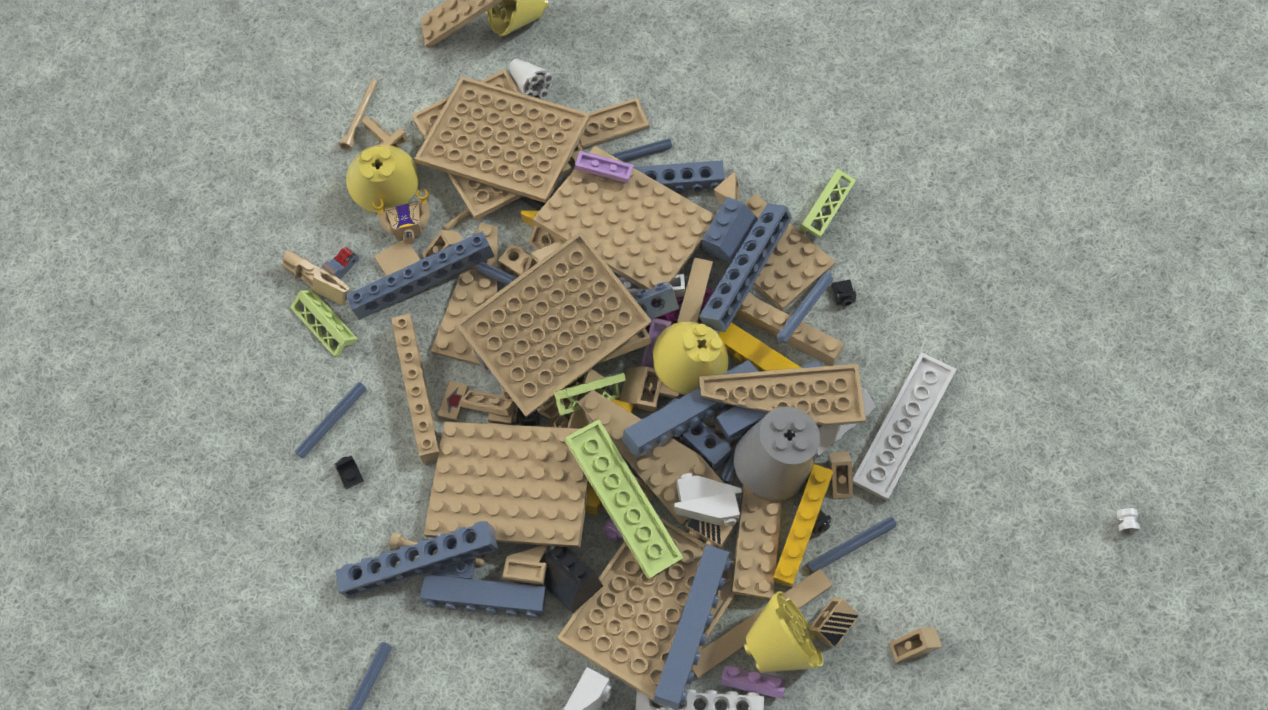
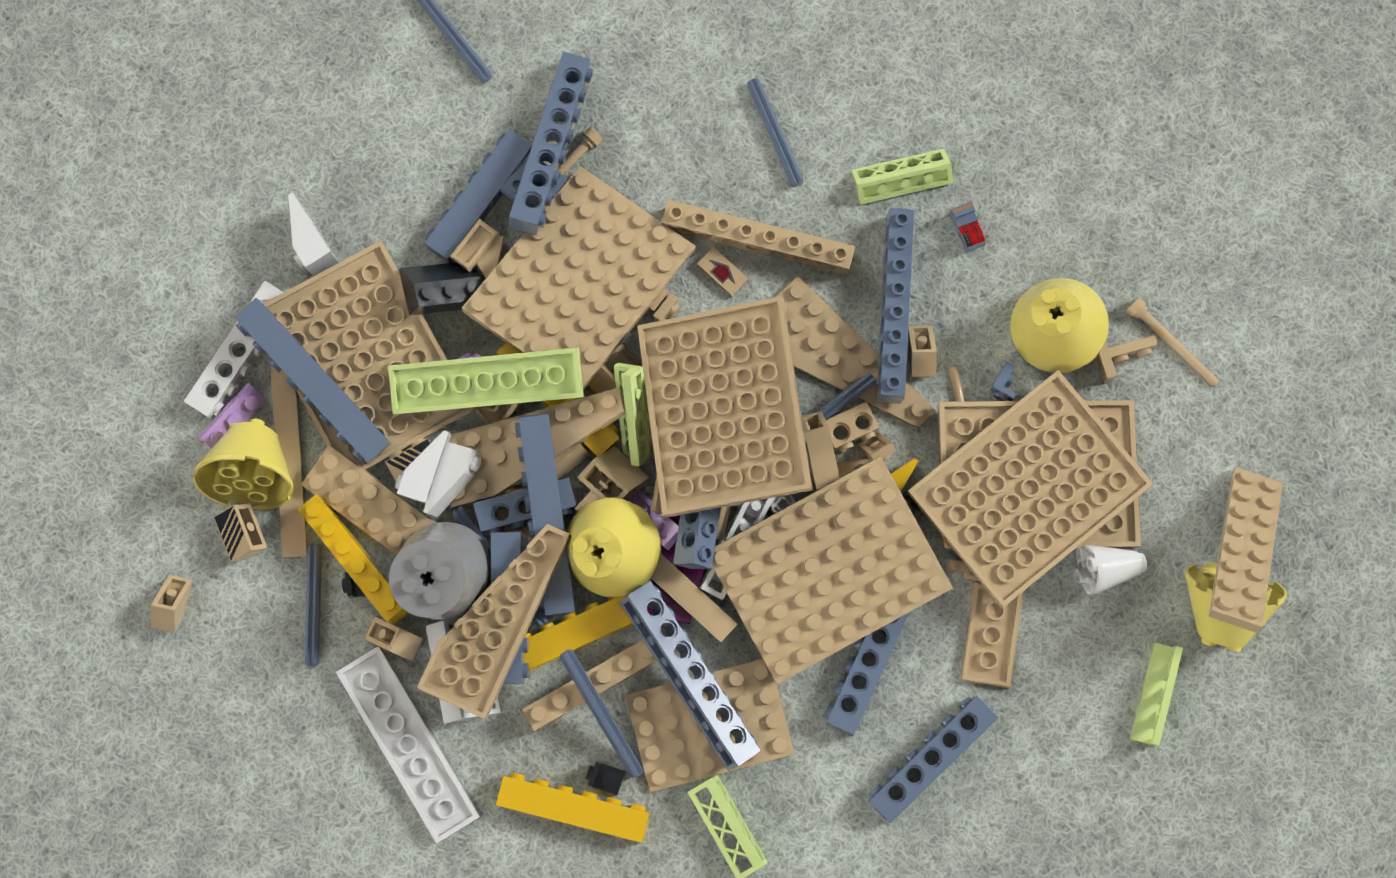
camera: 120 degrees right, 15 degrees up
tan arm [282,250,350,305] -> none
black bracket [334,456,364,490] -> none
tan torso [372,189,430,244] -> none
tan tile [374,239,420,276] -> none
tan tile [460,390,517,416] -> none
lavender plate [575,151,633,184] -> none
sand blue axle [610,138,672,162] -> none
sand blue slope [702,197,758,263] -> none
tan slope [714,173,740,205] -> none
none -> yellow brick [496,772,650,843]
none -> tan plate [857,432,896,461]
none -> sand blue brick [868,696,998,823]
none -> sand blue bracket [990,362,1016,401]
none -> yellowish green fence [1130,643,1183,746]

